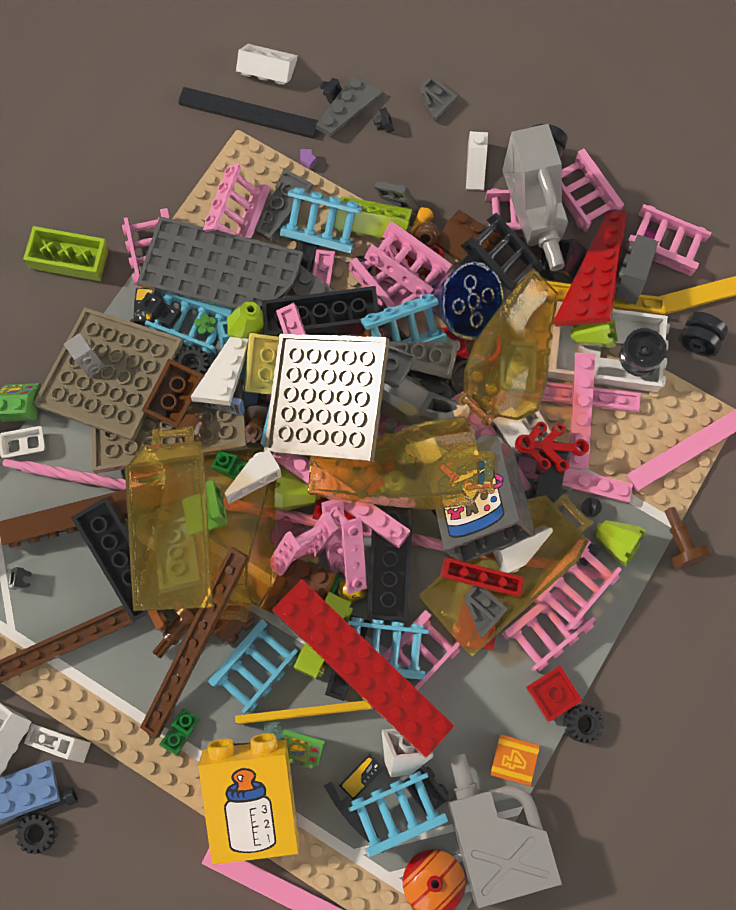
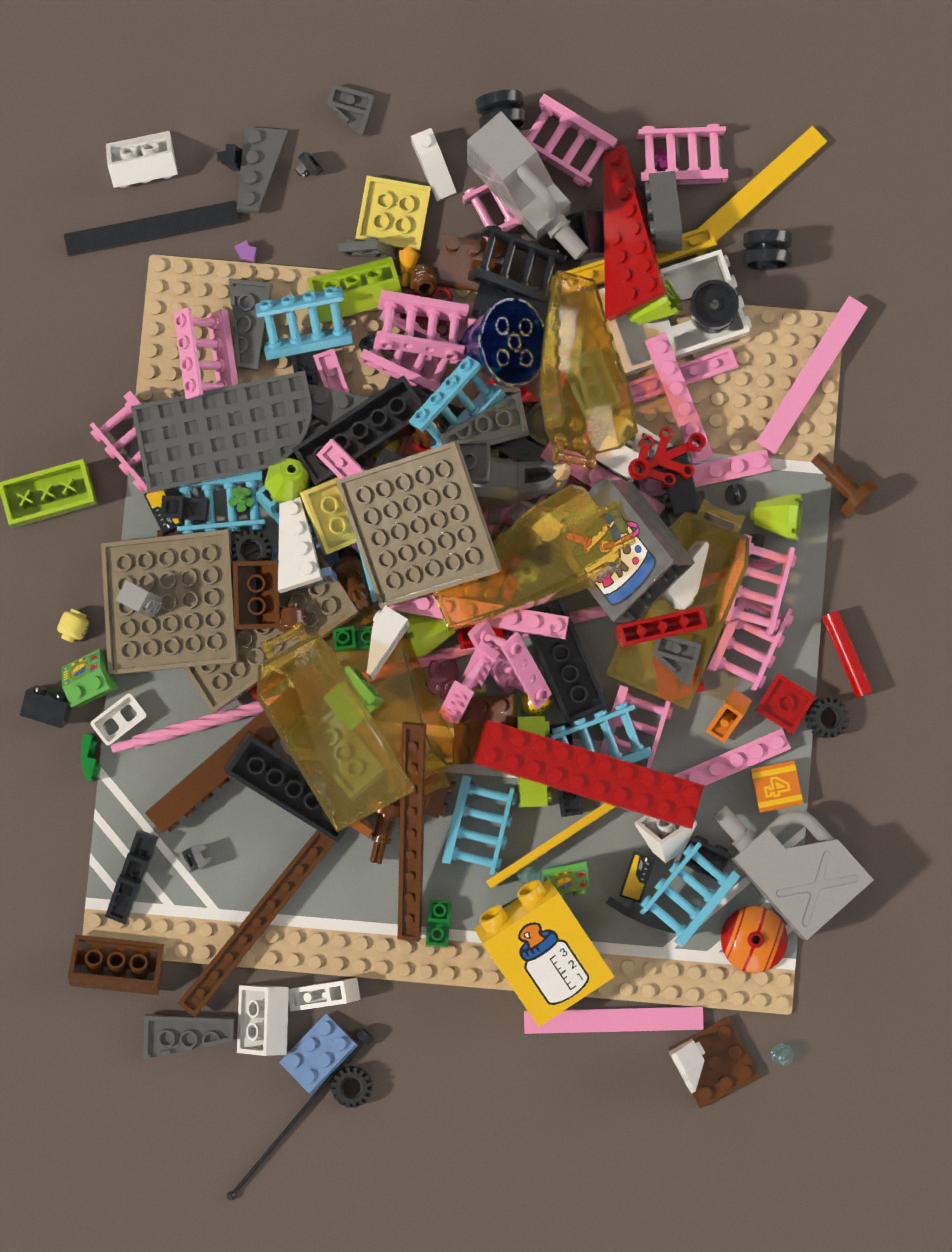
camera: 25 degrees left, 10 degrees up
none -> light yellow head [57,609,90,643]
none -> light yellow plate [355,176,431,252]
none -> bright pink plate [673,729,791,786]
none -> orange slope [706,688,752,743]
none -> red brick [821,610,872,698]

